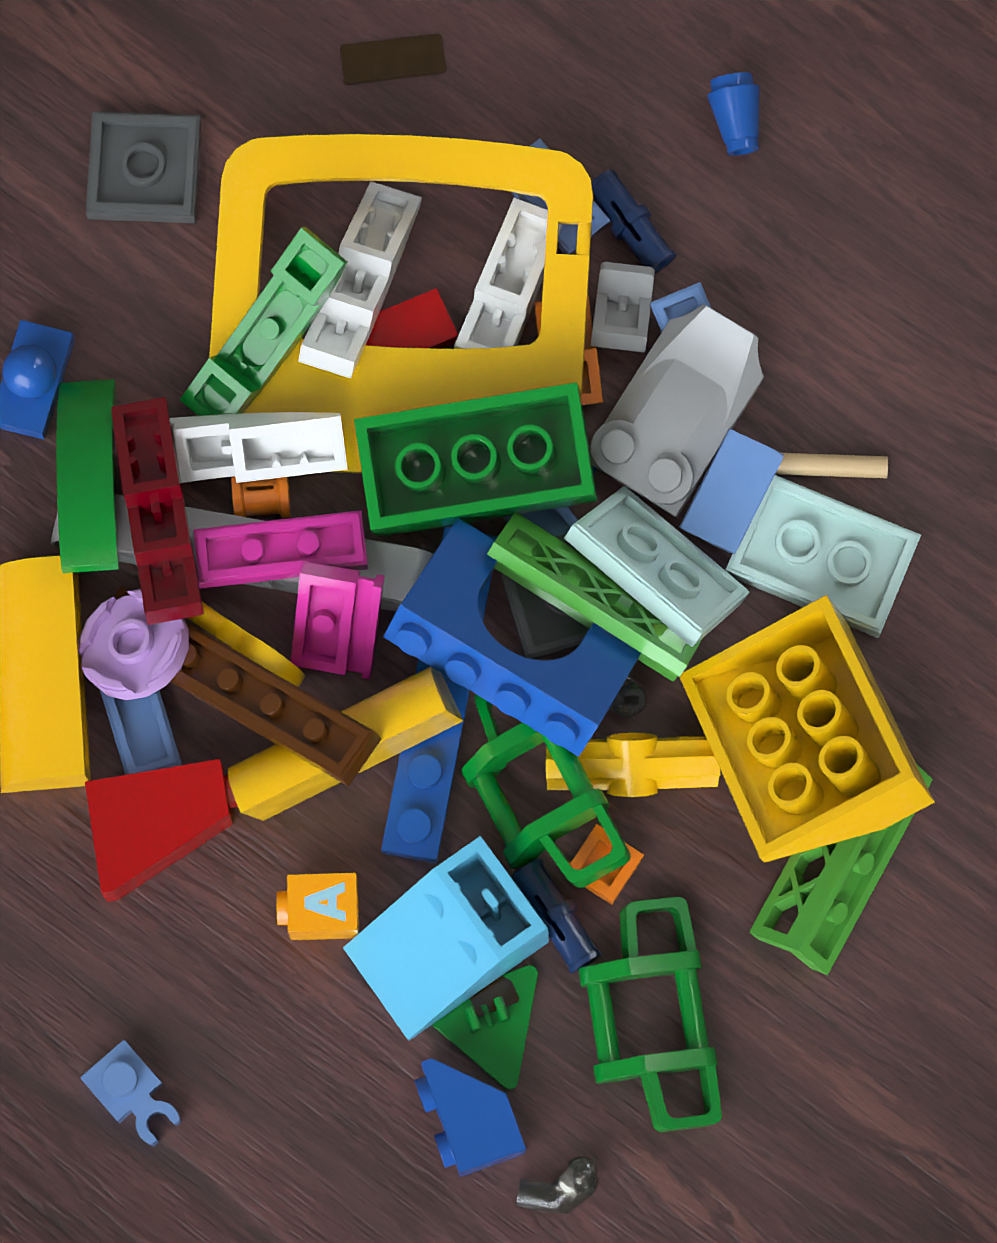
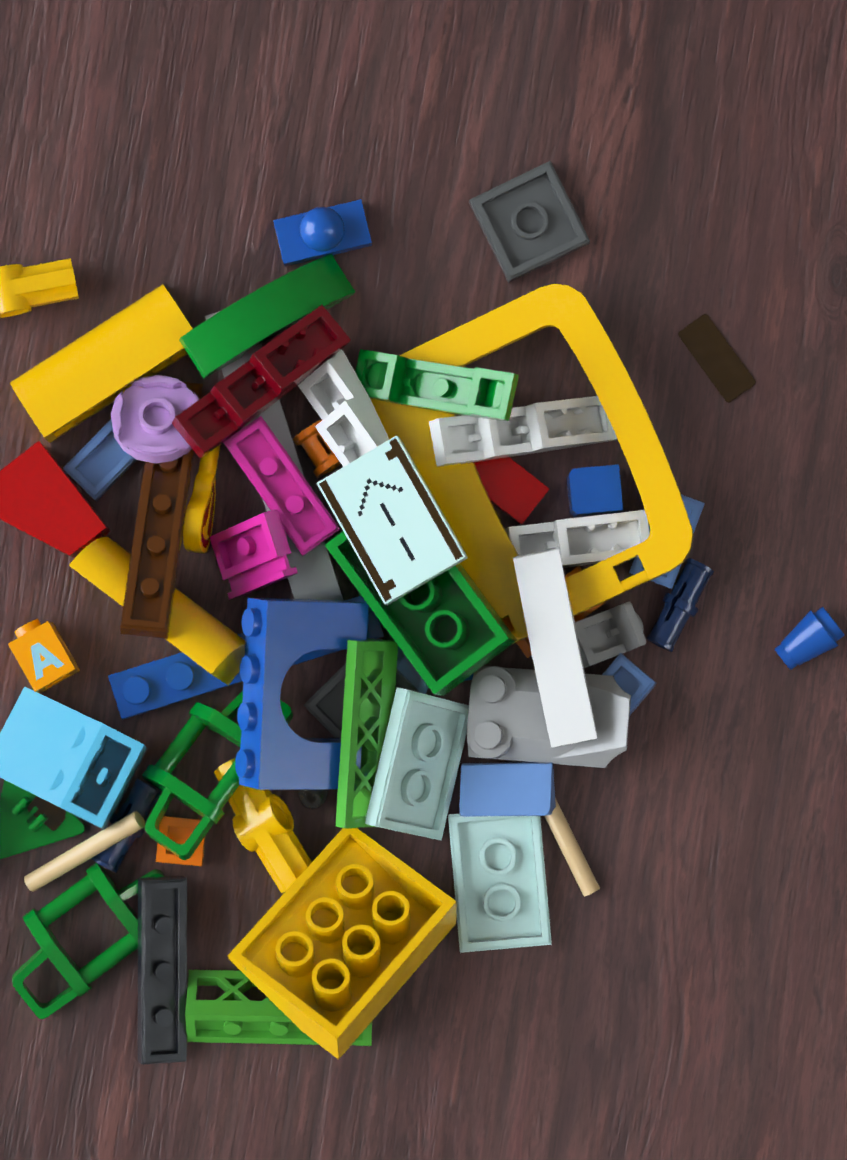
camera: 60 degrees right, 10 degrees up
none -> tan bar [24,811,145,892]
none -> black tile [138,876,187,1065]
none -> light aqua tile [317,435,468,605]
none -> white slope [513,548,597,748]
none -> blue piece [567,464,623,518]

